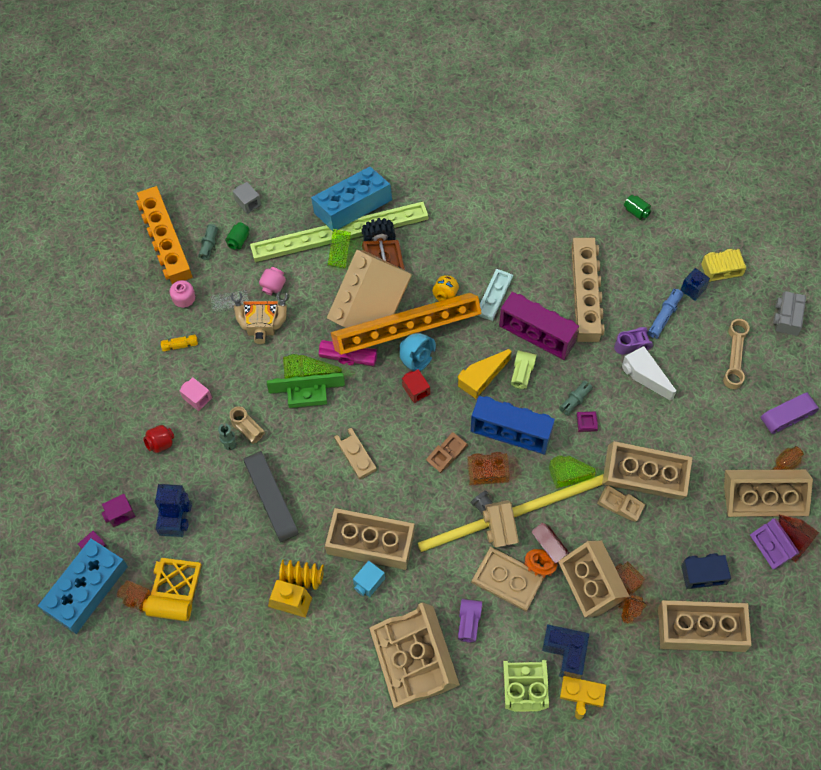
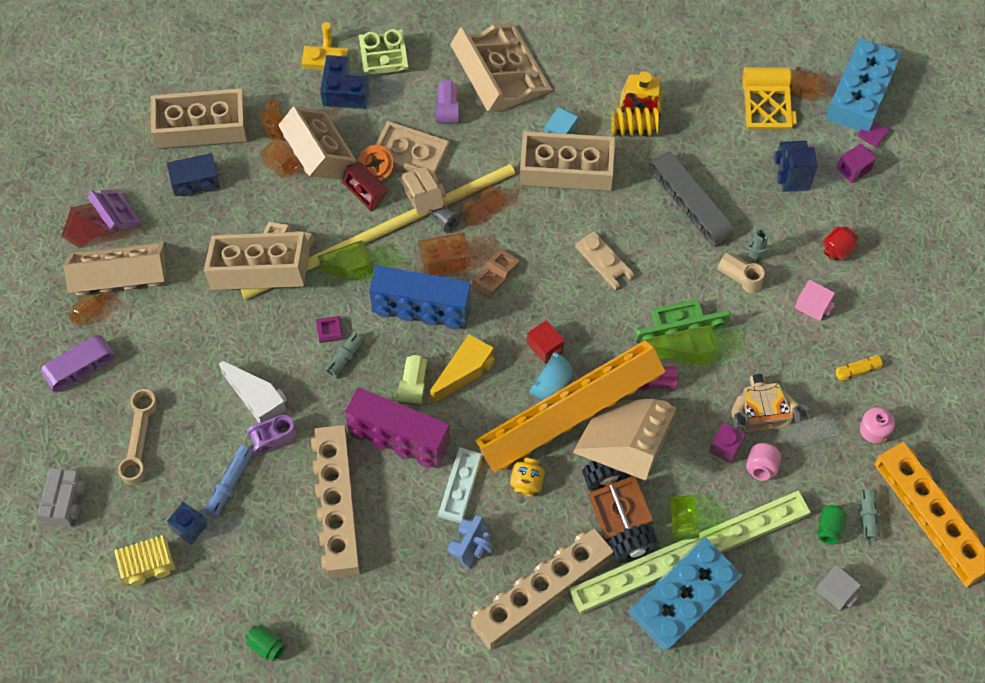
camera: 170 degrees right, 0 degrees up
none -> medium blue hips [447,515,493,569]
none -> clear orange hinge [459,186,507,226]
none -> tan brick [471,529,614,651]
none -> magenta brick [709,423,745,464]

